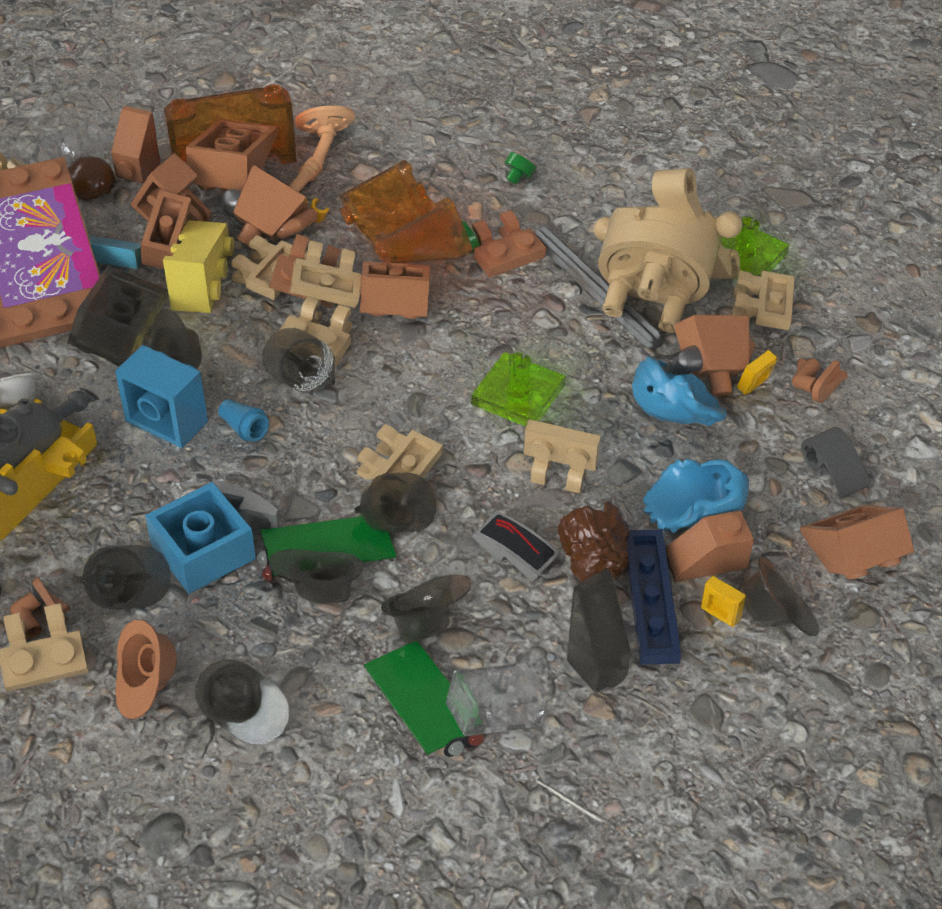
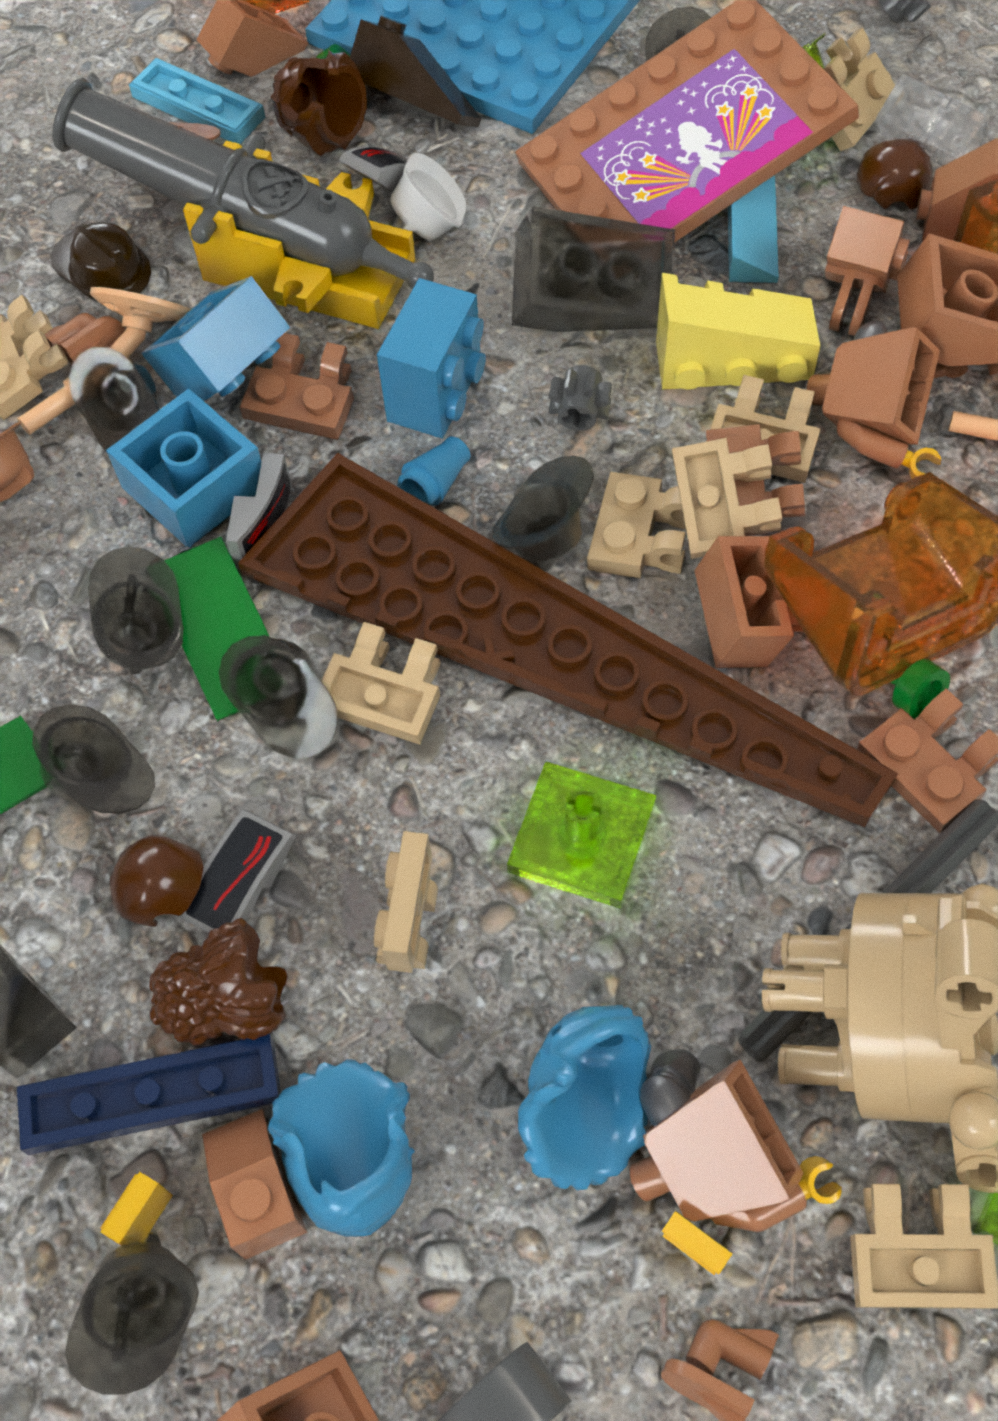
camera: 85 degrees right, 15 degrees up
nougat slope [141,190,191,270] -> none
clear smoke piece [151,309,202,369] -> none
none -> light nougat dish [17,287,191,435]
none -> reddish brown hair [110,835,204,927]
none -> dark azure brick [141,276,290,401]
none -> reddish brown wing [238,453,898,828]
none -> nougat plate [239,333,354,440]
none -> dark grey gear [548,365,612,431]

